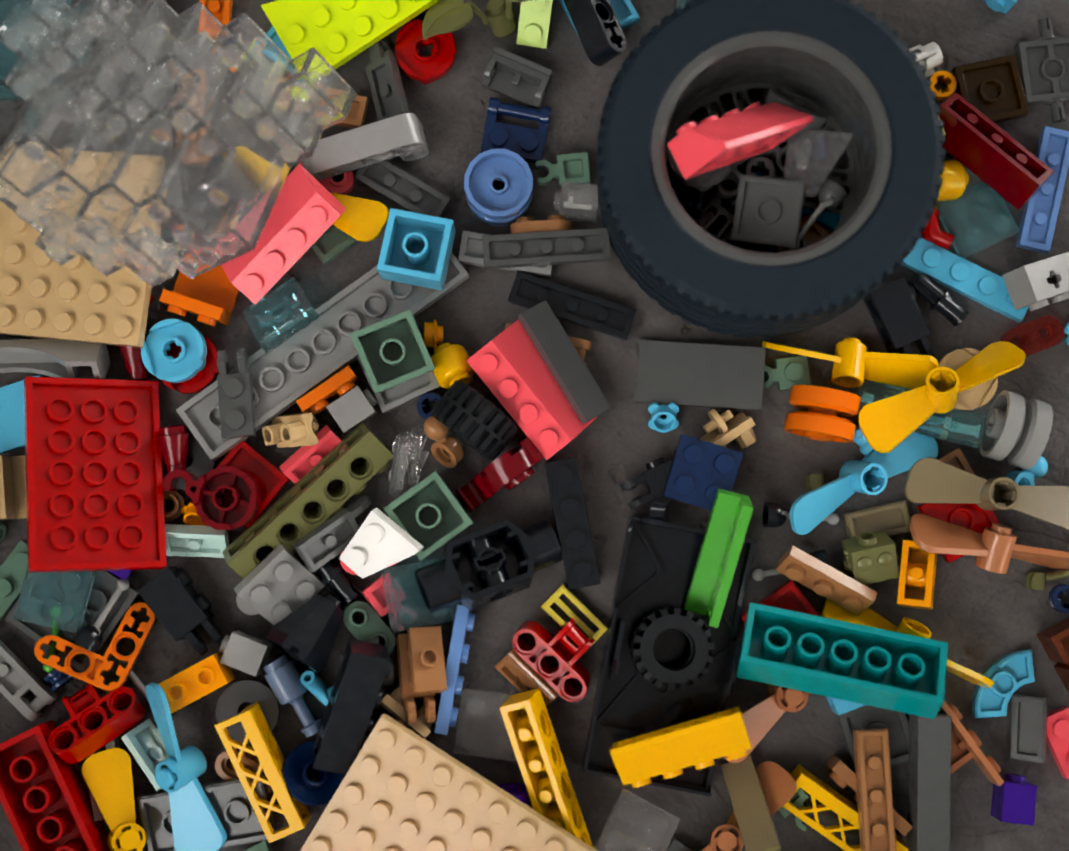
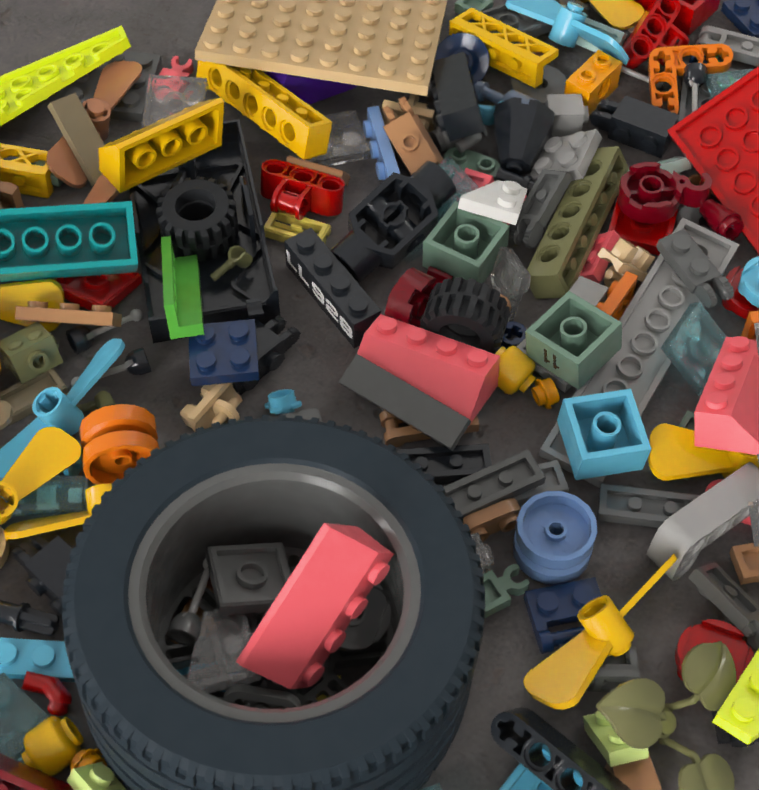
camera: 160 degrees right, 30 degrees down
none -> olive hand [210,245,253,281]
none -> yellow piece [524,554,677,710]

